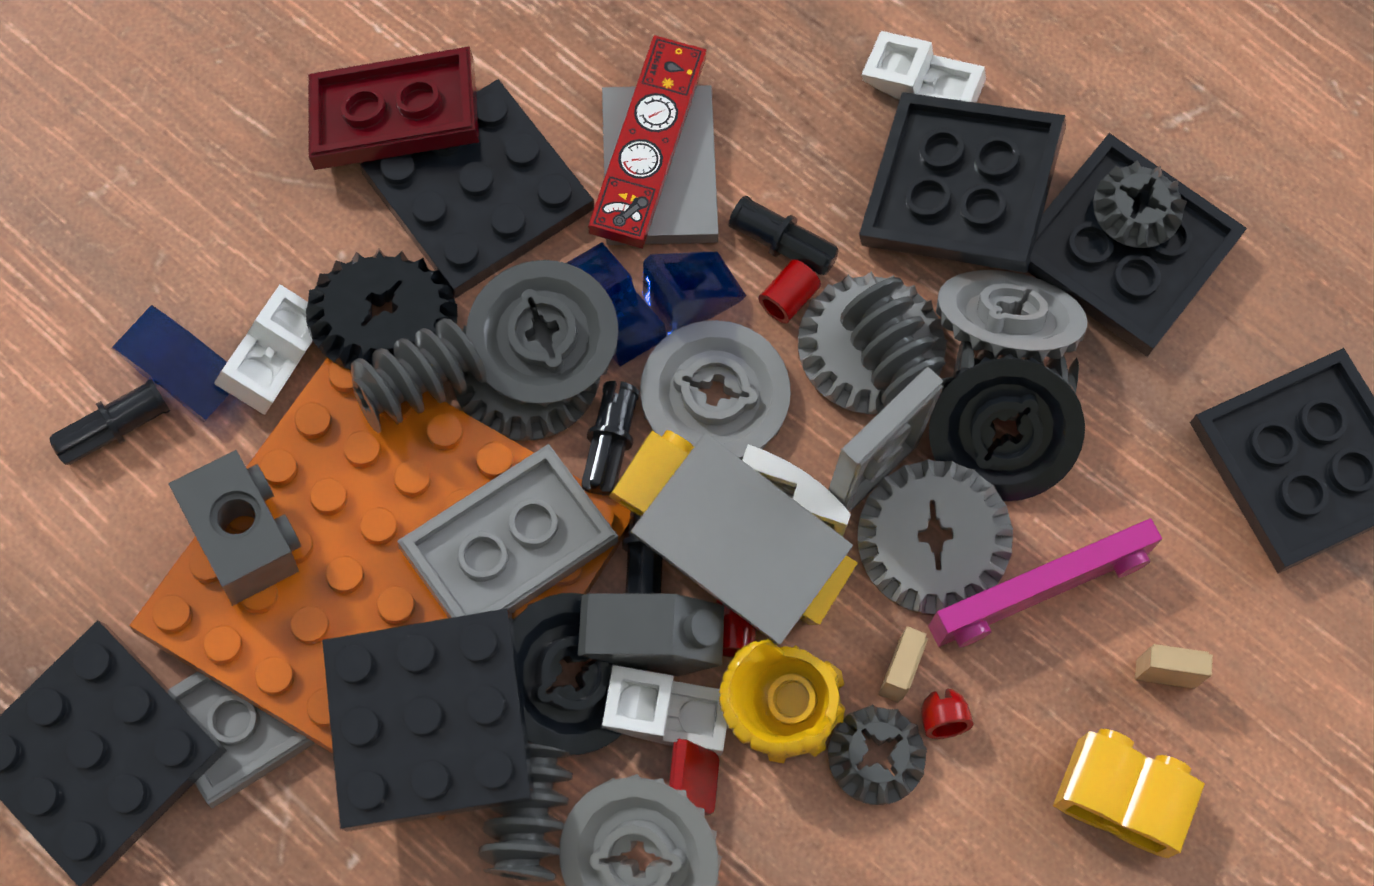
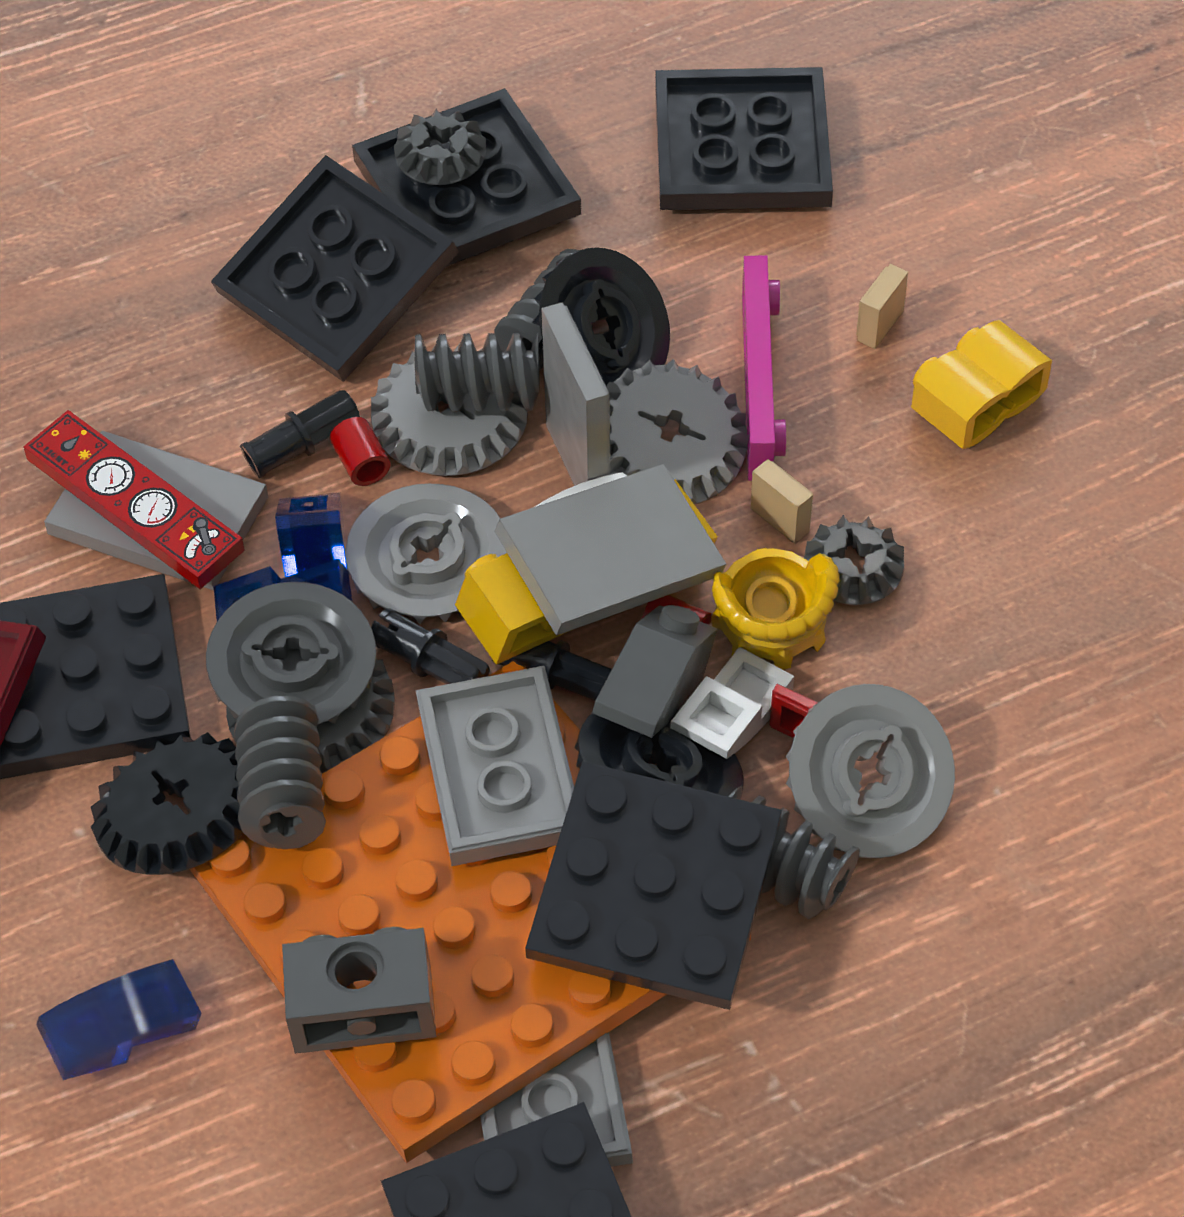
camera: 60 degrees left, 15 degrees down
black axle [49,379,170,465] -> none
white slope [214,285,313,415] -> none
white slope [862,31,986,102] -> none
red hinge [921,689,974,739] -> none
light grey gear [936,270,1087,362] -> none

